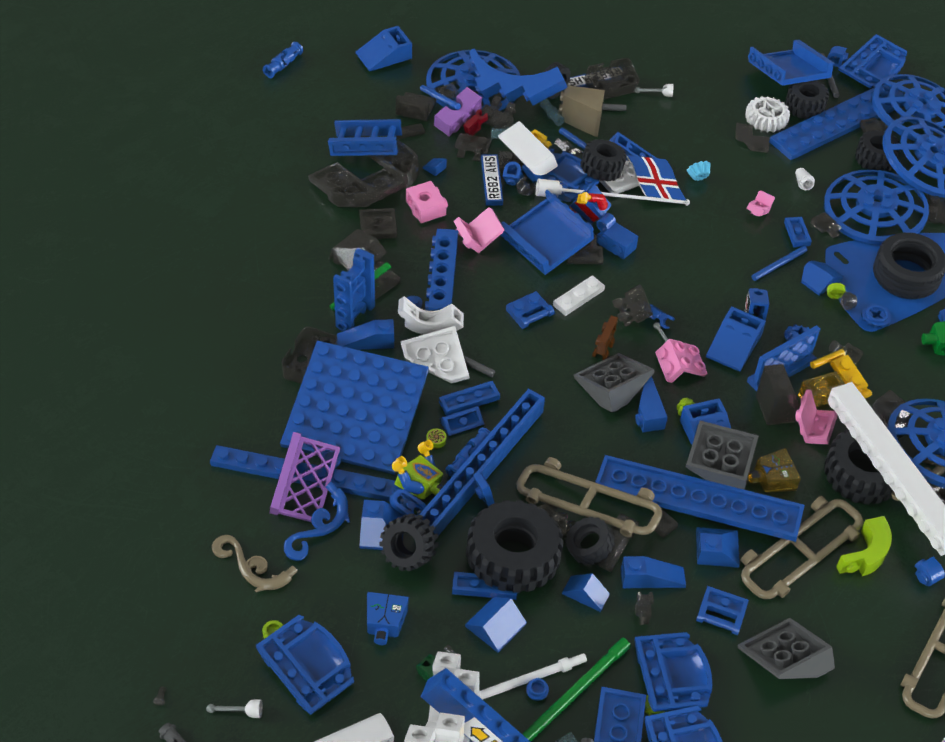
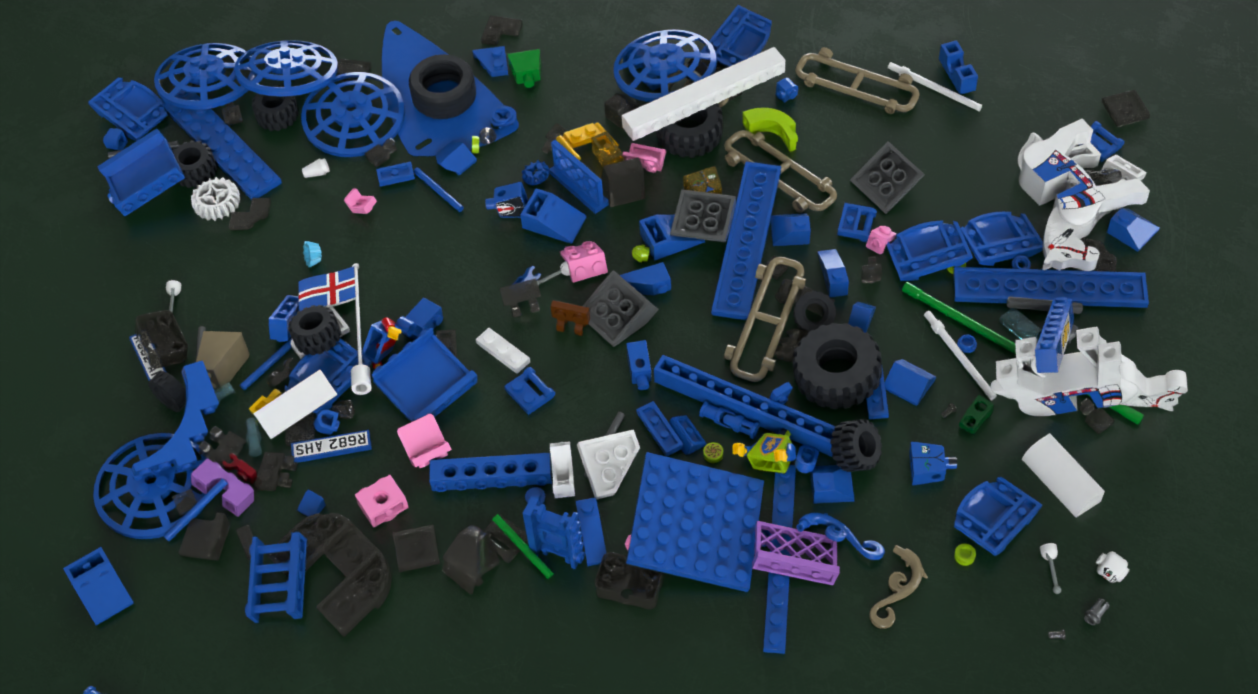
camera: 90 degrees left, 5 degrees up
none -> blue torso [627,340,651,390]
none -> bright pink bracket [866,226,896,254]

